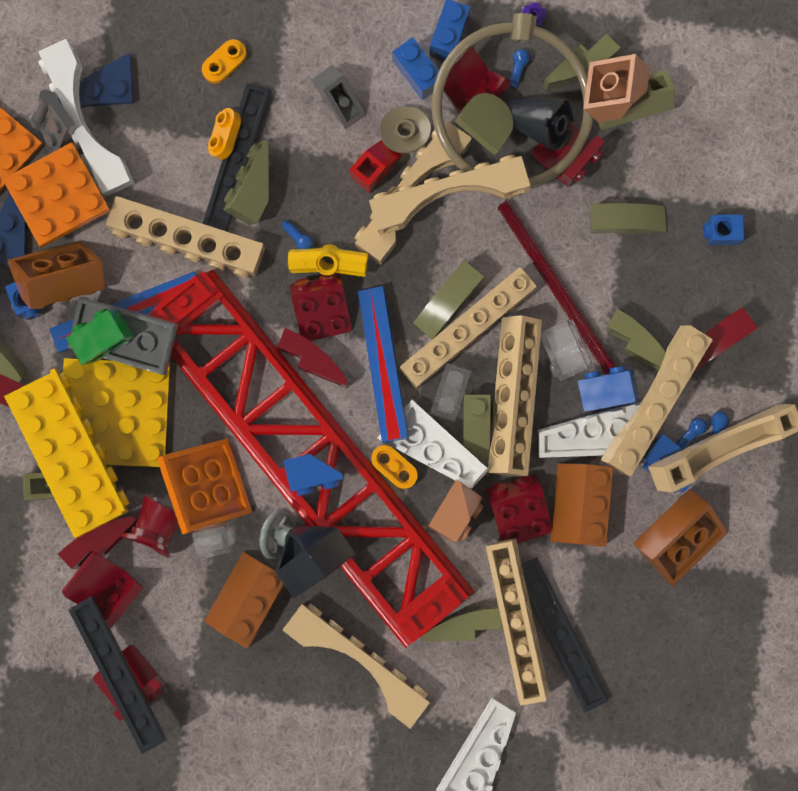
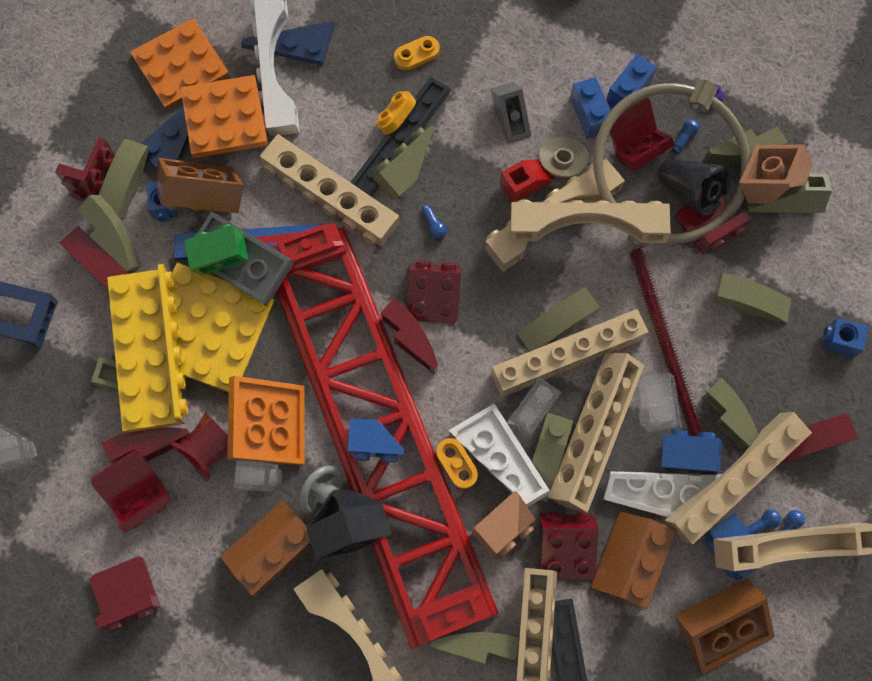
camera: 15 degrees right, 10 degrees down
dark grey plate [30,90,76,151] -> none
black tile [68,596,168,754] -> none
yellow piece [288,244,369,277] -> none
blue tile [358,286,409,443] -> none
olive tile [454,93,513,155] -> none

